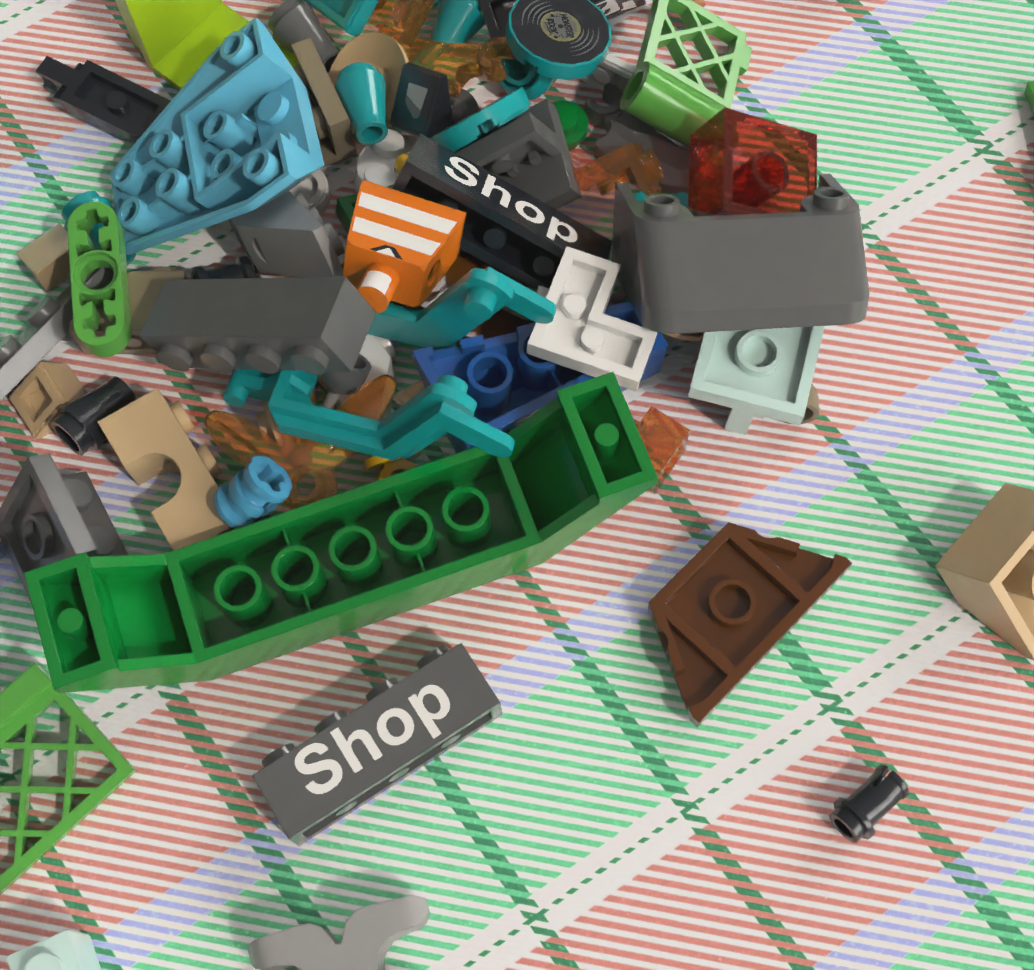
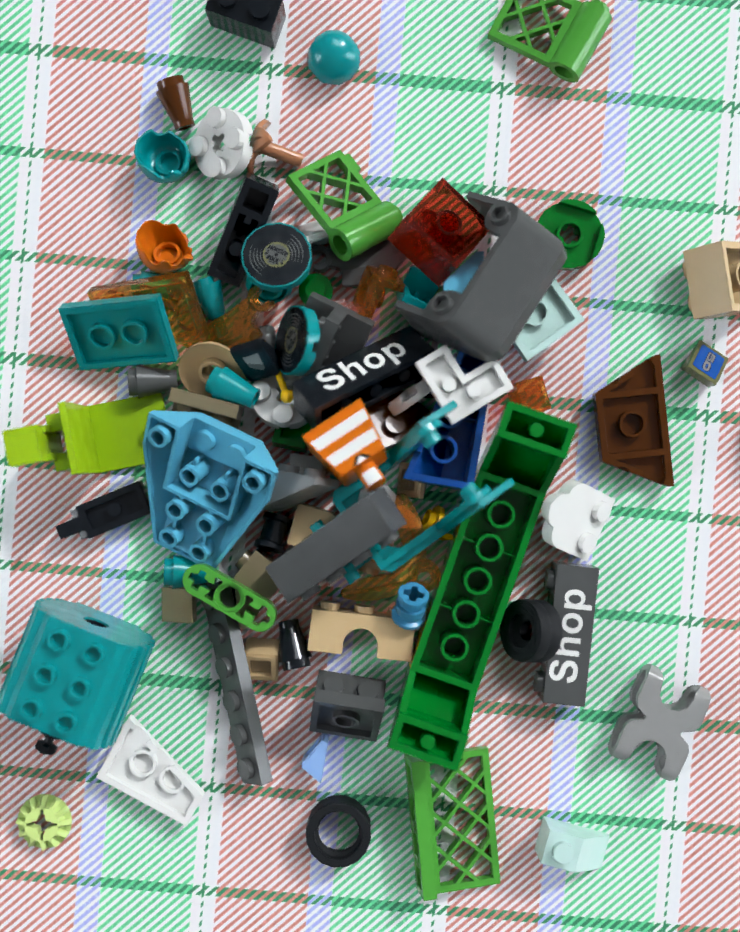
camera: 55 degrees left, 20 degrees up
none -> black tyre [500,599,562,663]
none -> green plate [537,199,605,271]
none -> white plate [541,479,616,562]
none -> slope [680,340,728,387]

